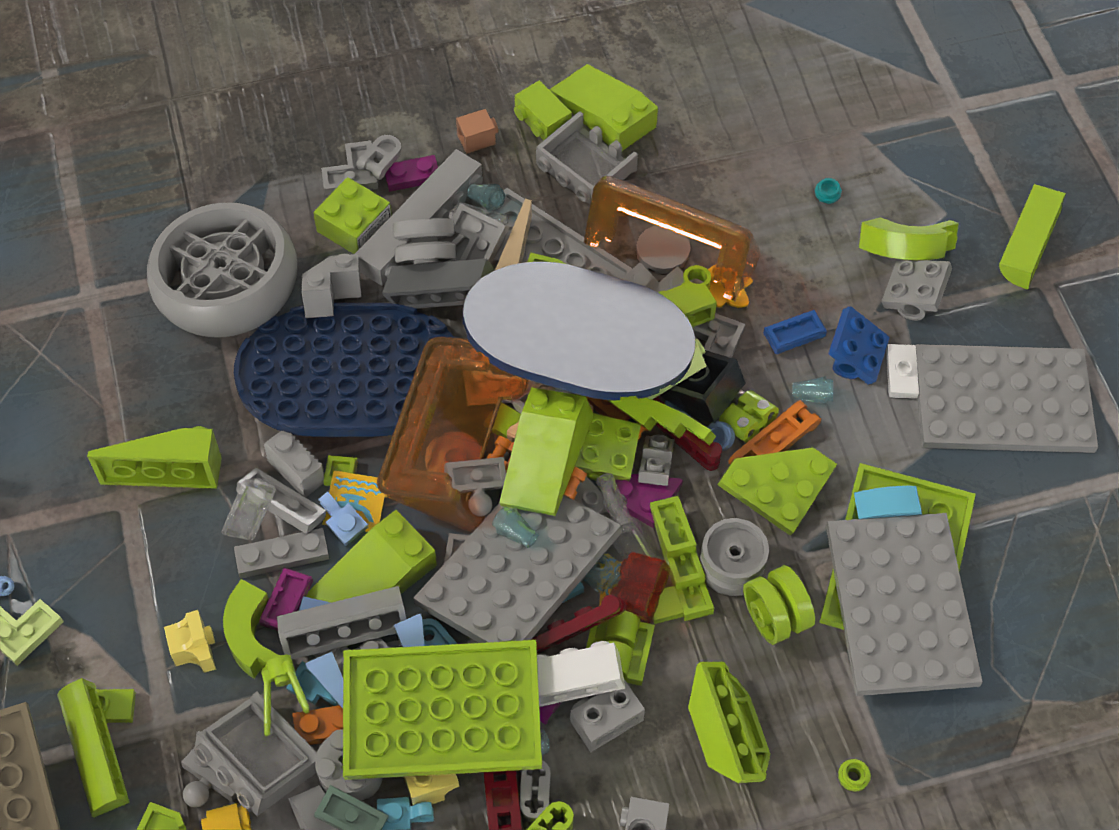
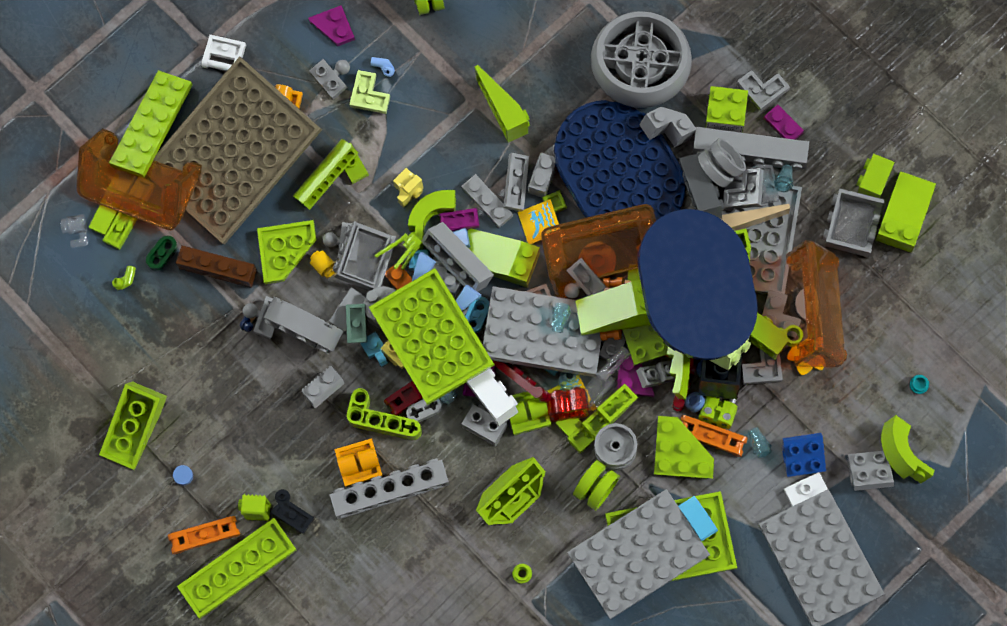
camera: 70 degrees right, 15 degrees up
clear slope [221,478,276,540] -> none
light blue plate [318,492,368,546] -> none
light grey plate [357,135,401,180] -> none
nougat brick [456,109,498,154] -> none
blue plate [763,310,827,354] -> none
lime brick [999,184,1066,290] -> none

